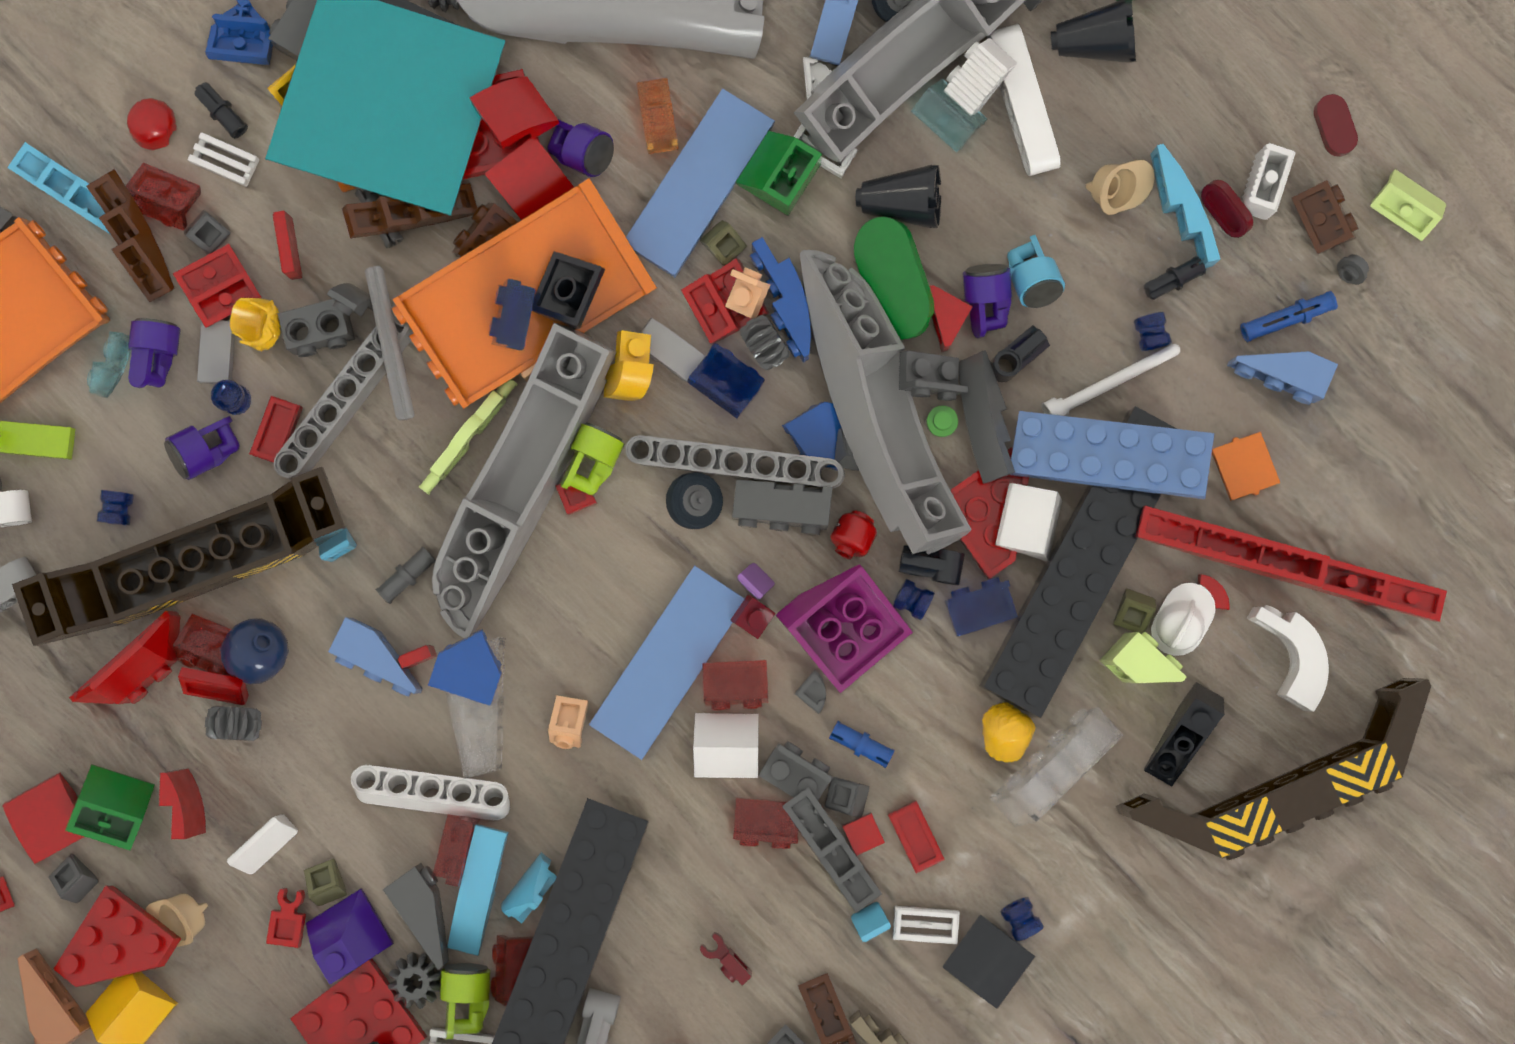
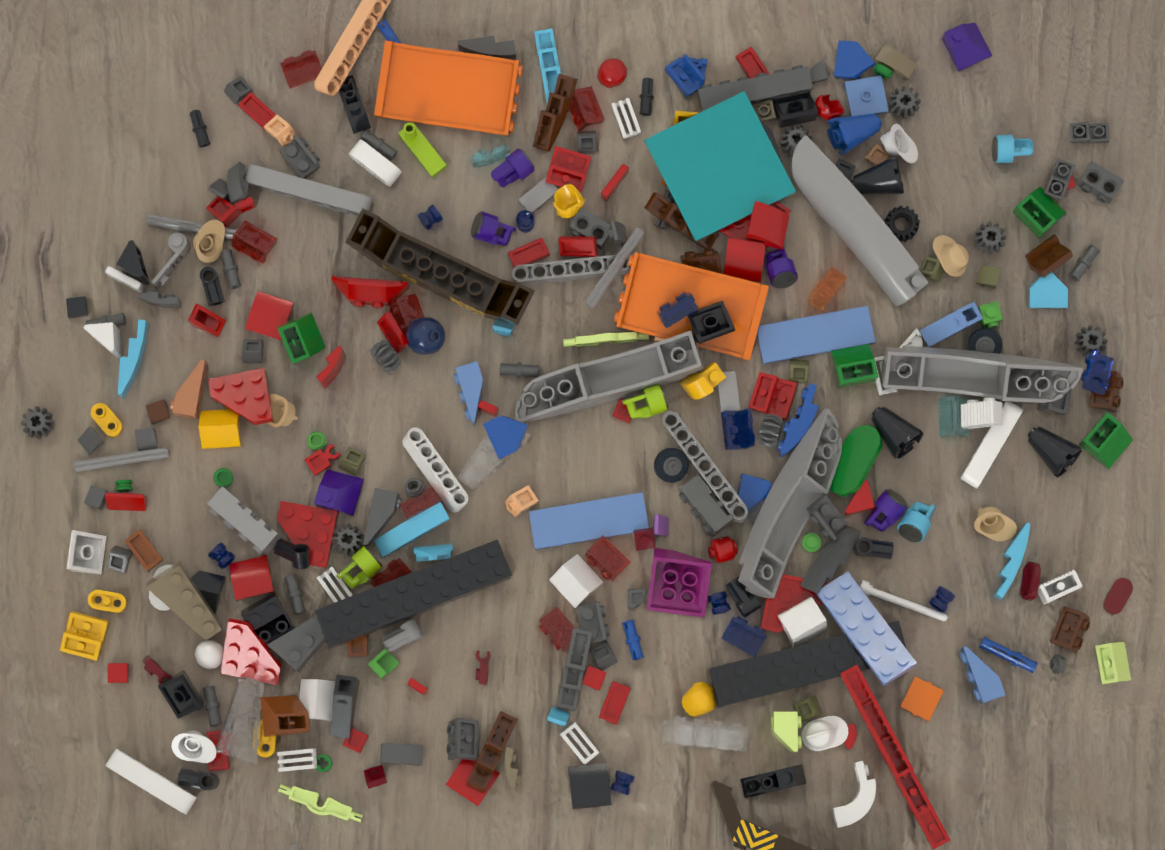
camera: 45 degrees right, 5 degrees down
white slope [227,814,298,874] -> none
light nougat bracket [725,267,770,319] -> none
black axle [1144,256,1206,300] -> none
none -> bright green plate [307,431,327,451]
none -> dark grey plate [405,478,424,497]
none -> red tile [558,236,598,257]

